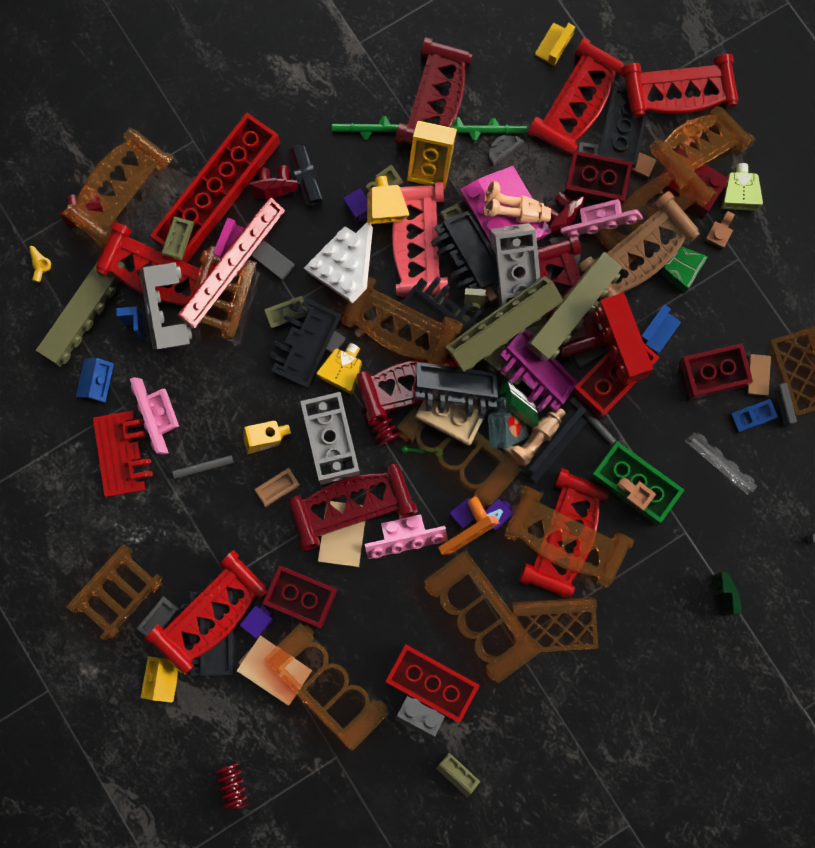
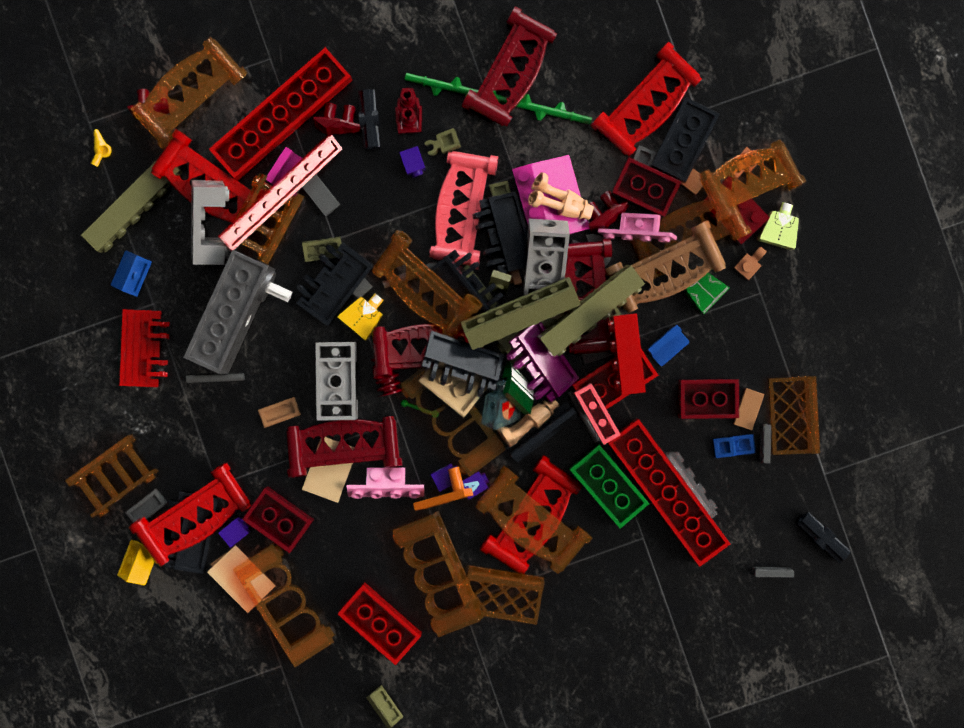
camera: 10 degrees right, 10 degrees up
blue panel [116,307,145,340] -> none
bright pink bracket [130,377,179,454] -> none
olive plate [161,216,194,261] -> none
dark red piece [214,763,249,810] -> none
yellow torso [243,421,291,454] -> none
white wing [304,222,373,303] -> none
yellow torso [367,176,409,225] -> none
dark grey bracket [395,696,445,740] -> none
yellow slope [407,121,457,189] -> none
dark grey tile [489,135,524,167] -> none
yellow panel [535,23,575,66] -> none
nougat plate [617,477,656,511] -> none
red piece [621,54,739,118] -> none
dark green slope [713,572,742,616] -> none
none -> flat silver piece [183,250,292,374]
none -> dark red connector [395,88,422,134]
none -> coral brick [574,383,621,445]
none -> red brick [608,418,730,567]

